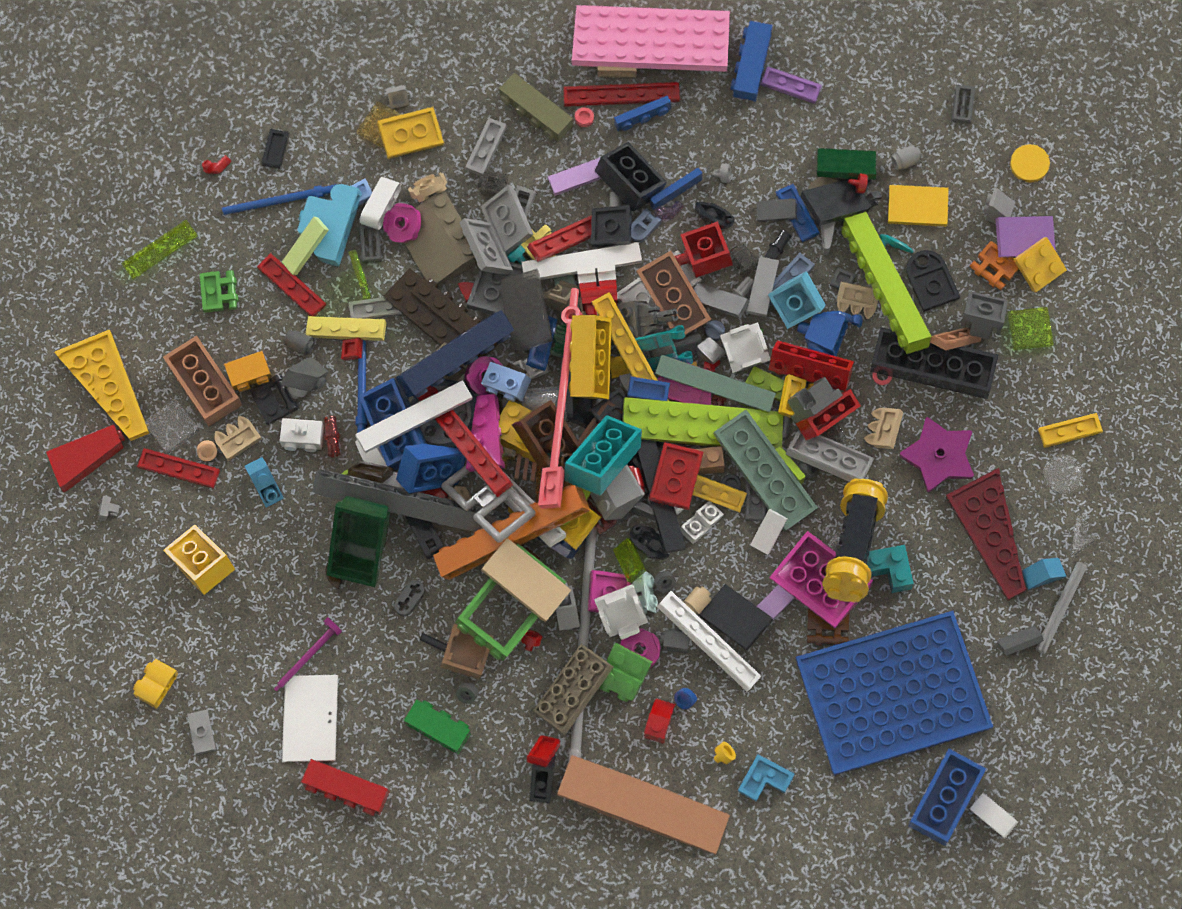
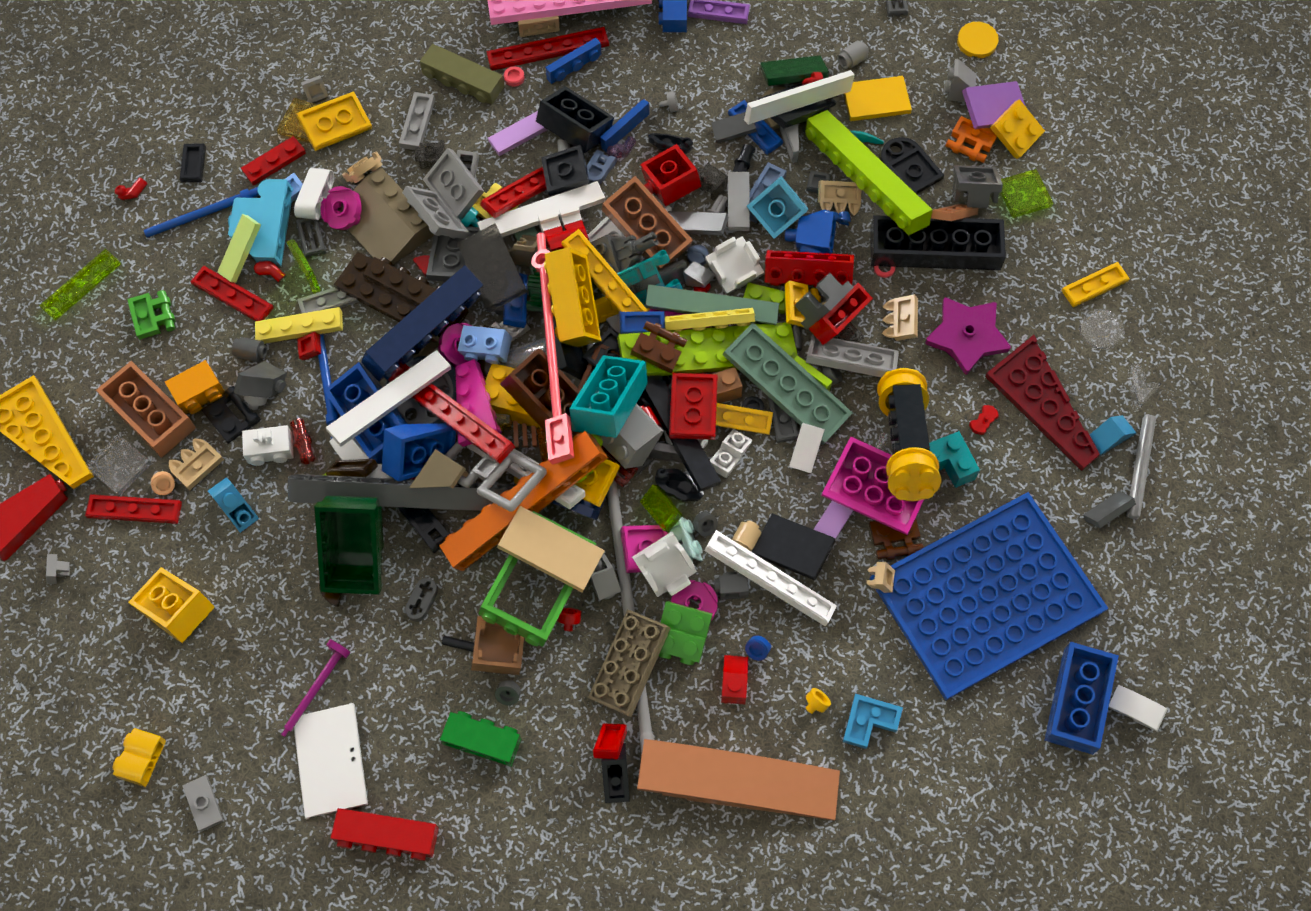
camera: 15 degrees left, 5 degrees down
none -> red plate [241,136,306,186]
none -> red arm [254,261,285,282]
none -> dark tan slope [409,449,466,488]
none -> reddish brown plate [631,321,687,373]
none -> light yellow plate [665,308,755,332]
none -> white tile [744,70,855,125]
none -> tan tile [867,562,895,593]
none -> red piece [969,405,999,435]

